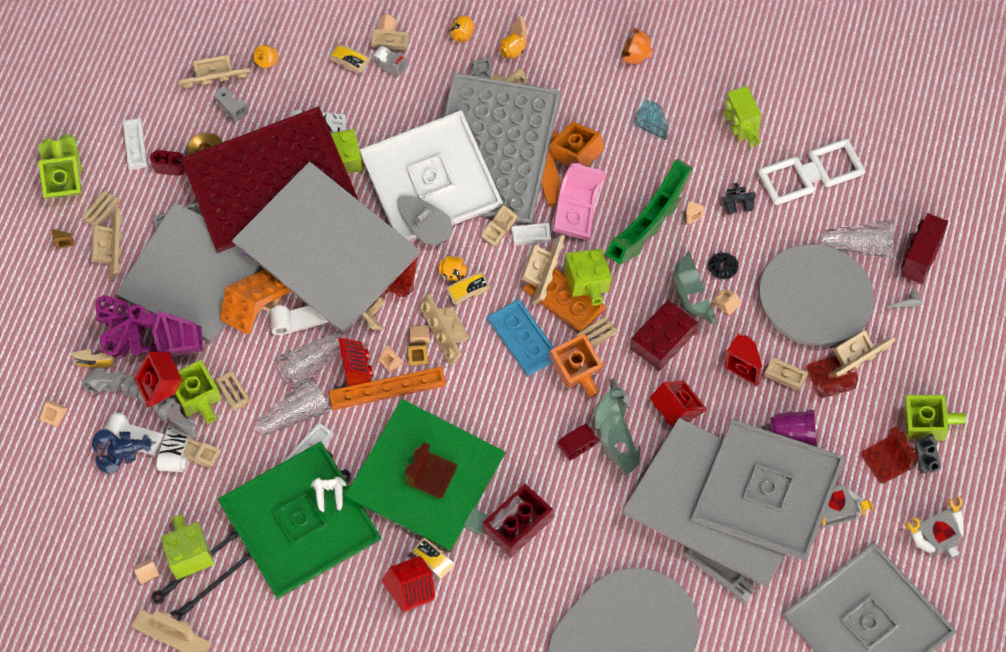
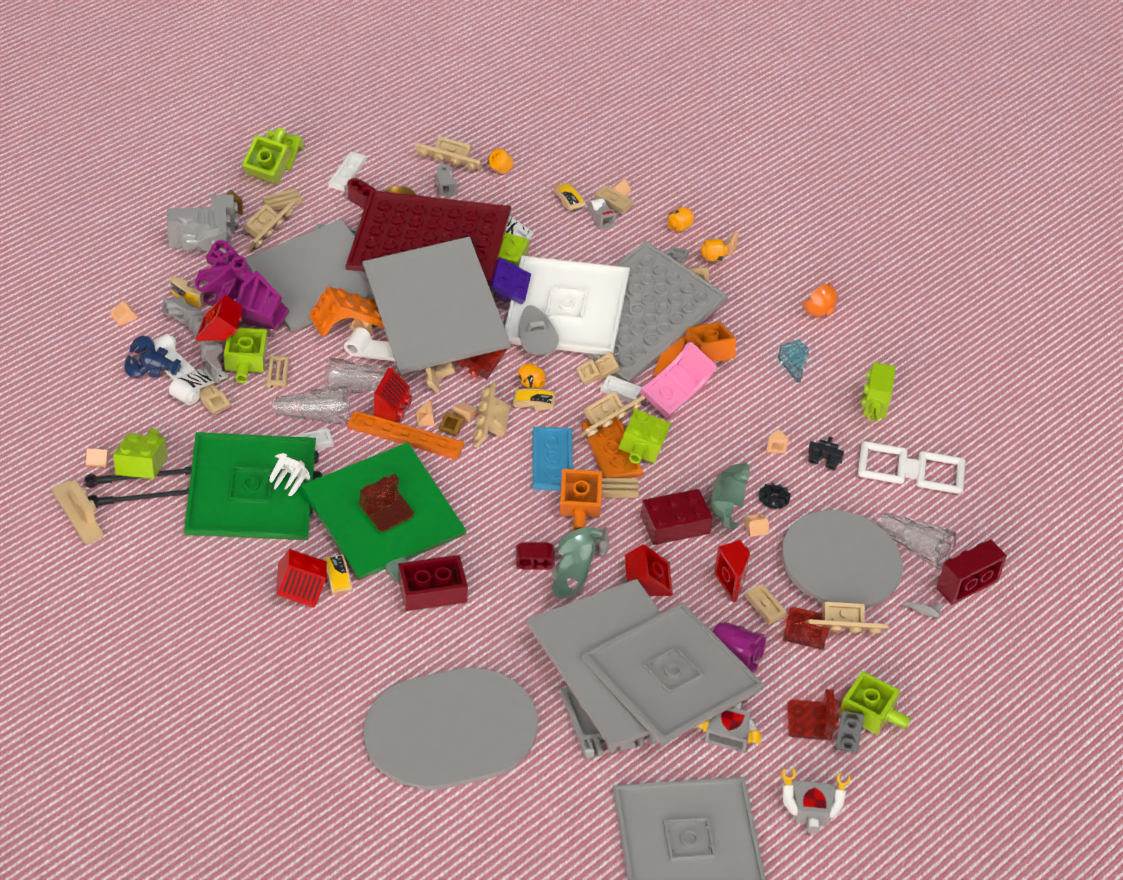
camera: 25 degrees right, 15 degrees down
green arch [605,159,693,265] -> none
none -> light grey brick [167,195,239,254]
none -> dark purple plate [490,258,531,305]

